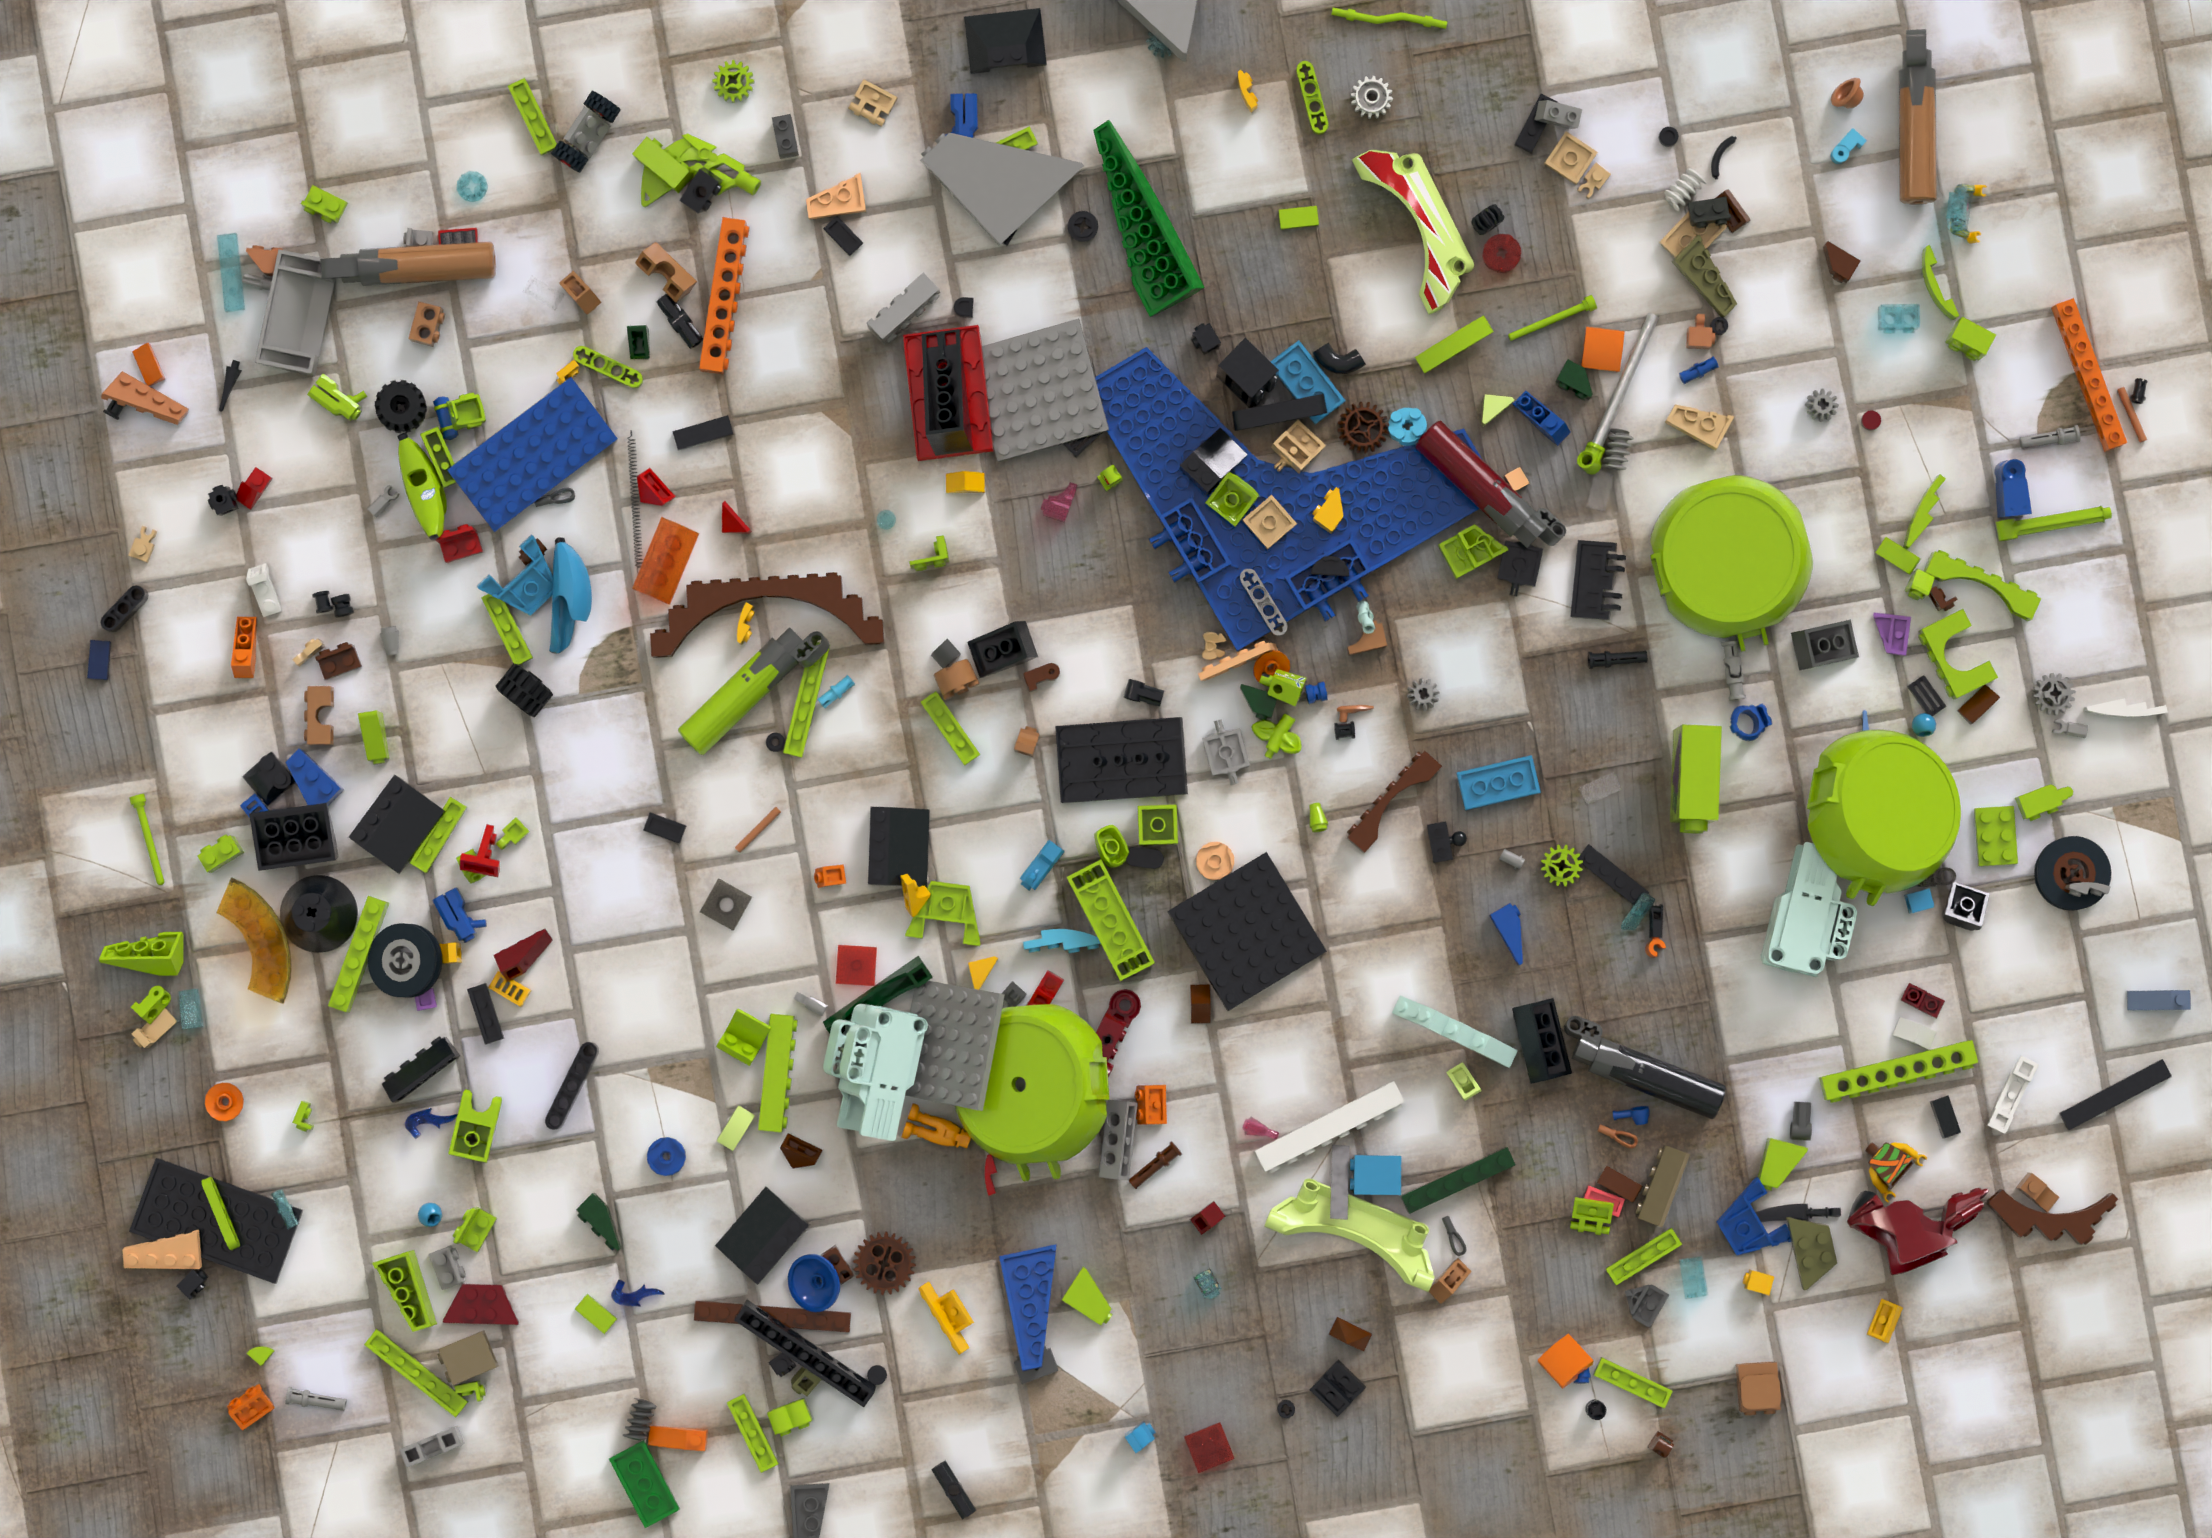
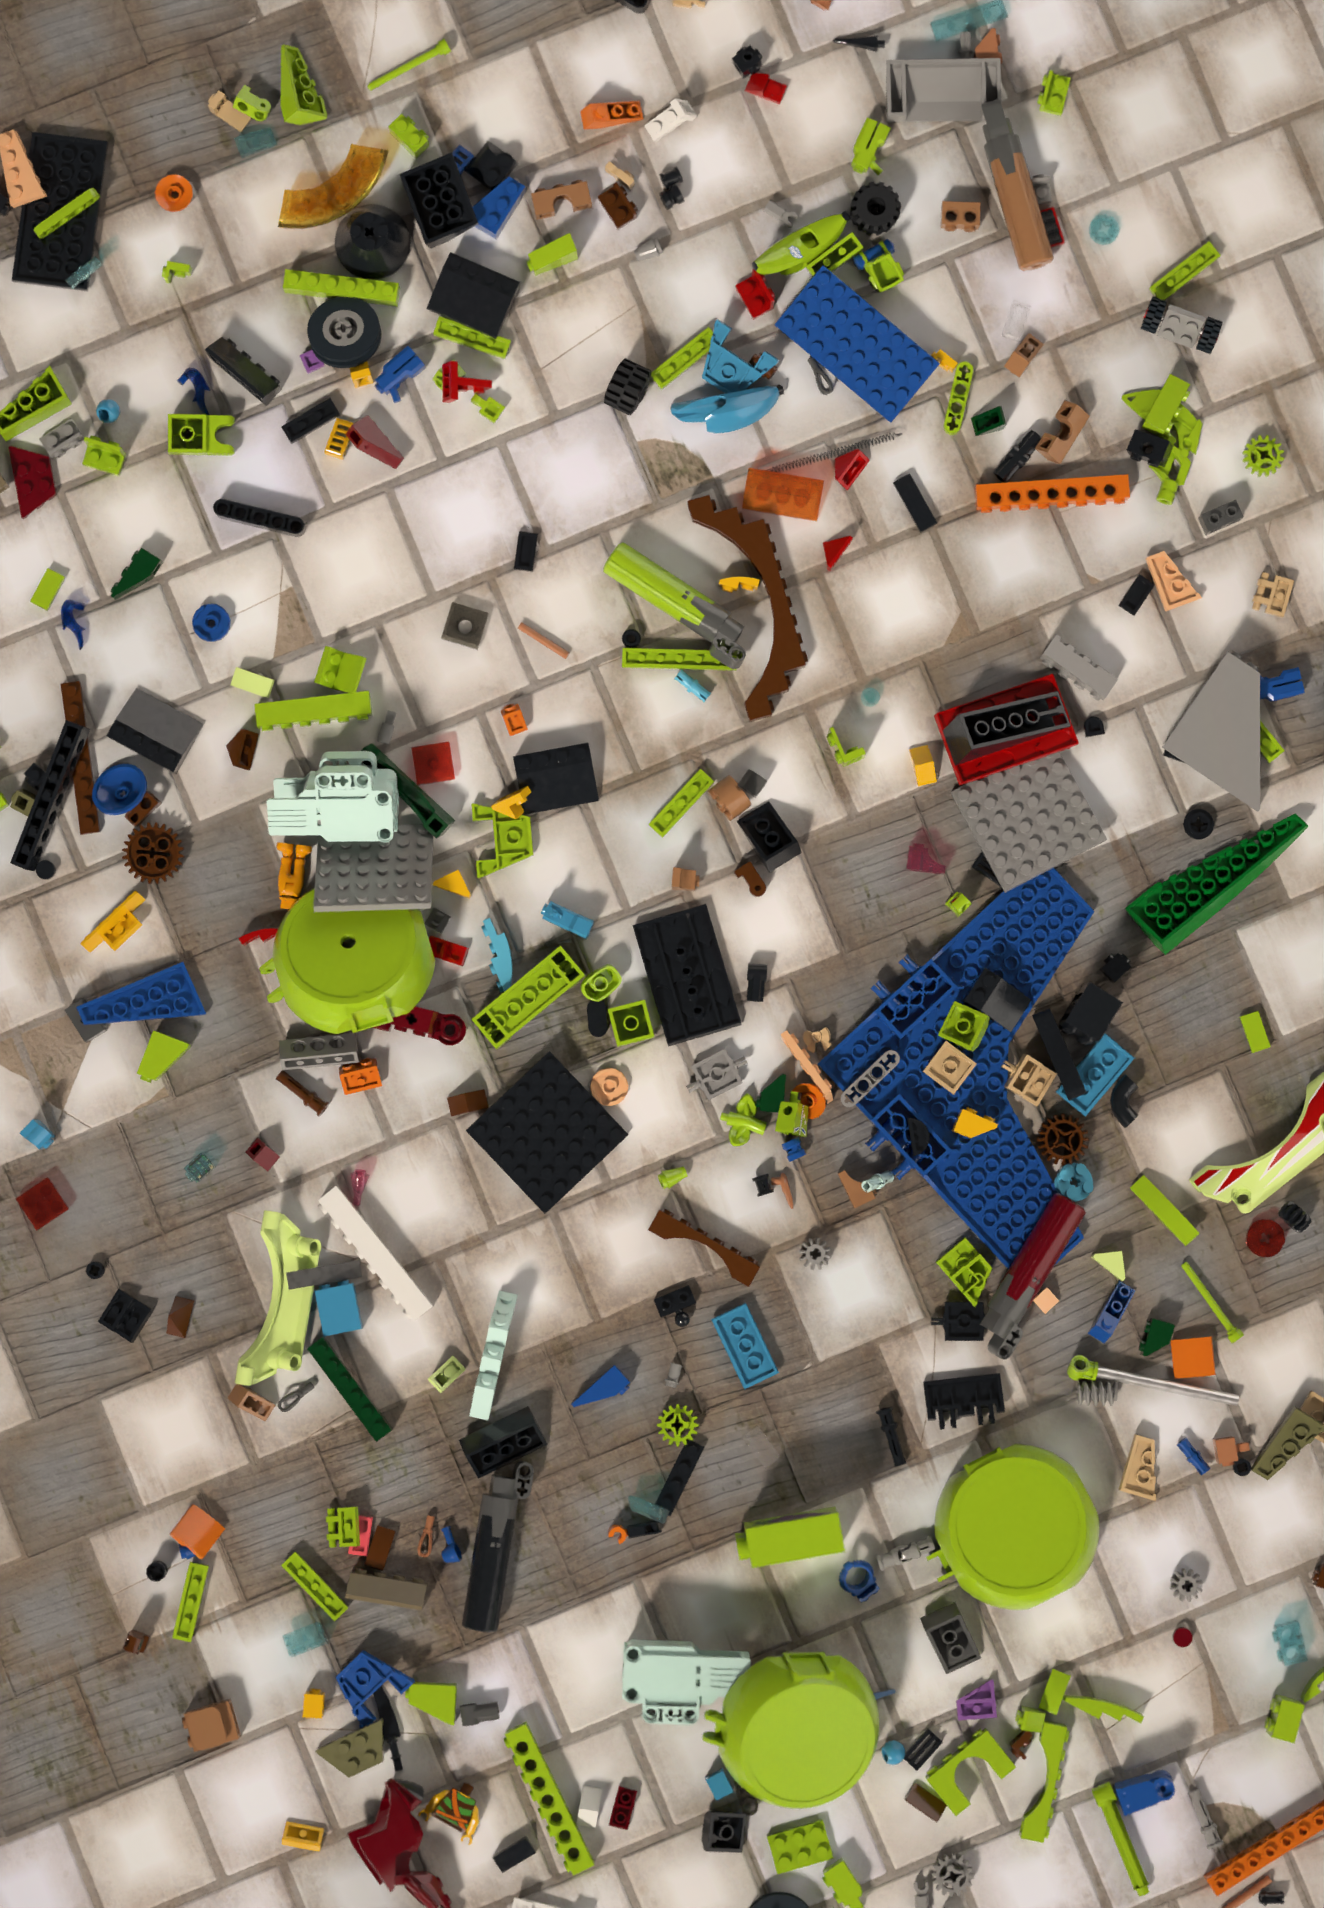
camera: 80 degrees right, 0 degrees up
dark grey slope [1625,1285,1669,1328] -> none

